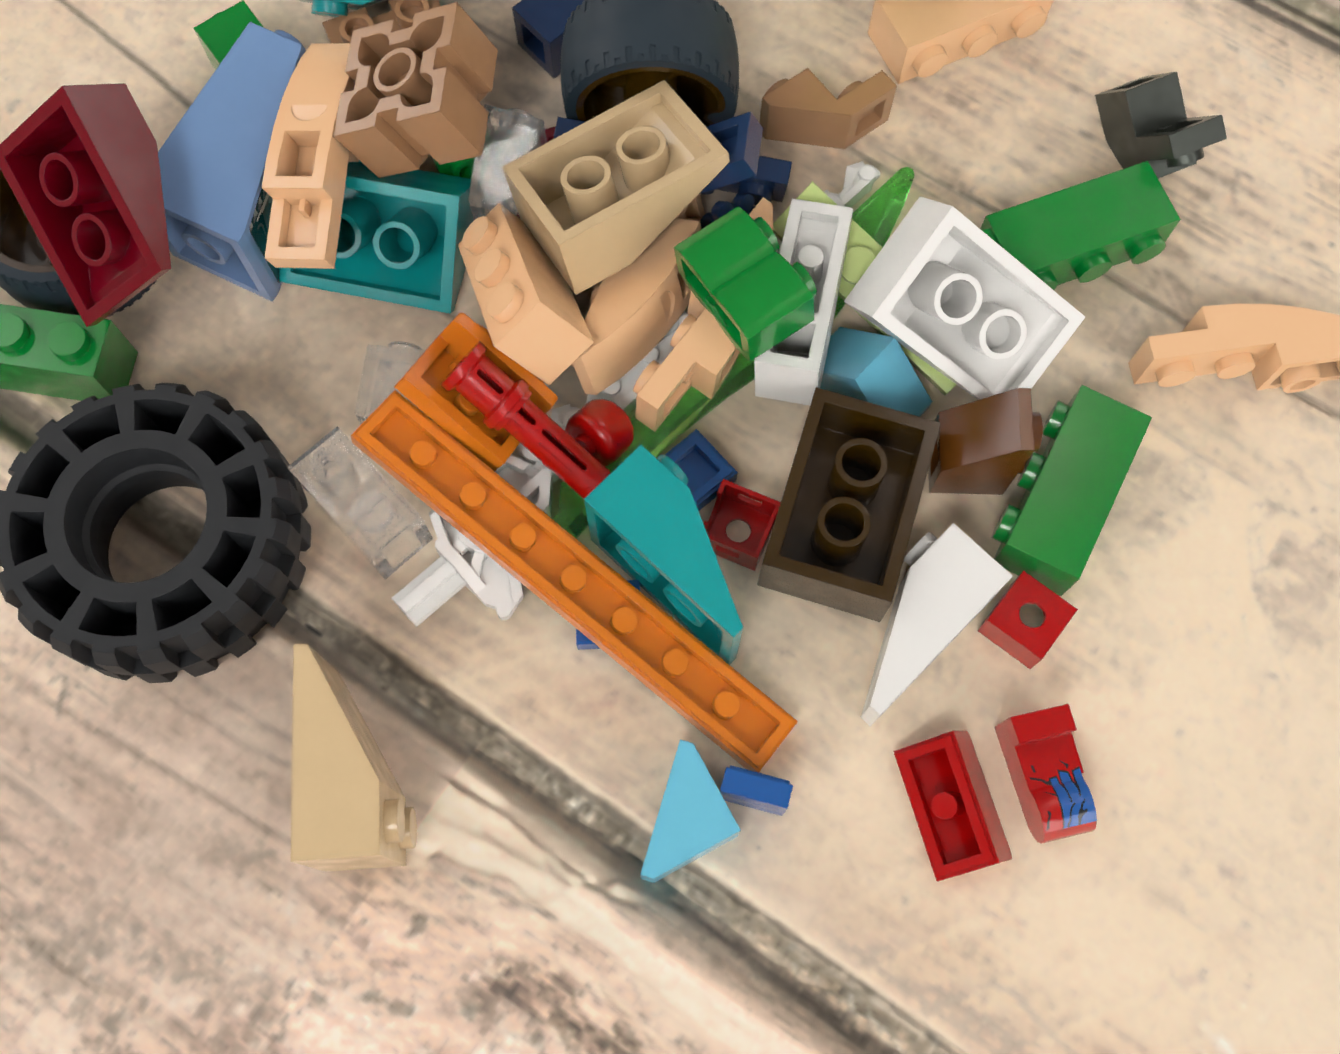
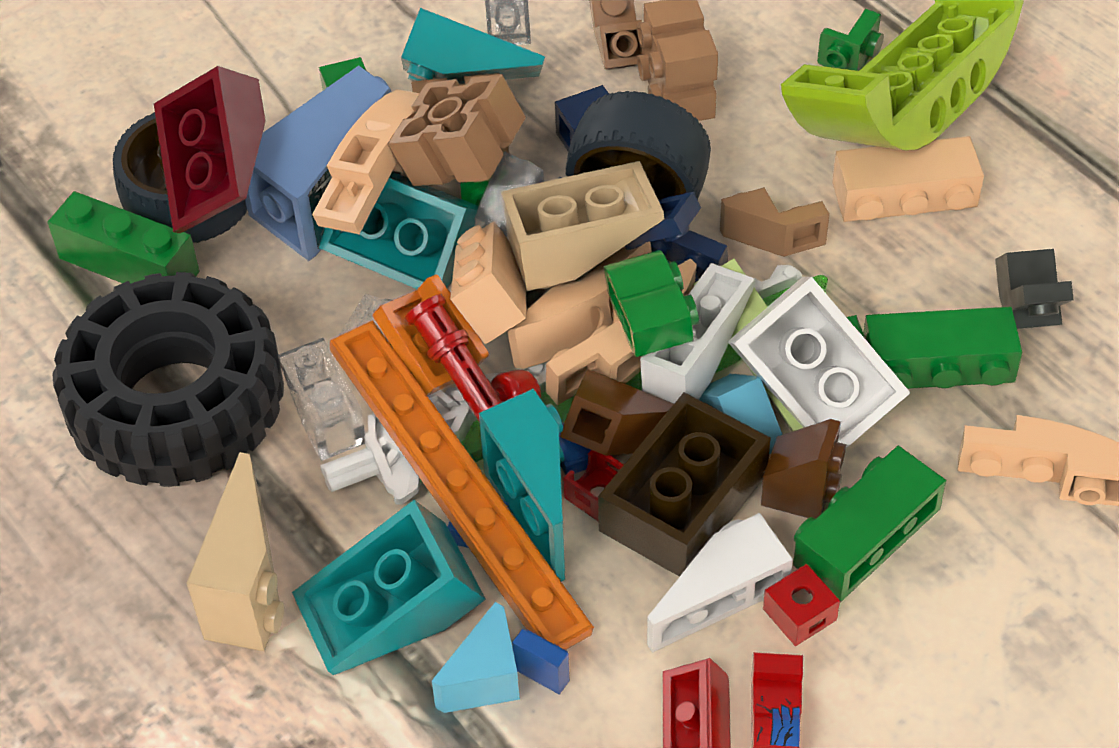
camera: 20 degrees right, 20 degrees down
none -> teal slope [292,500,486,675]
none -> reddish brown slope [559,369,674,456]

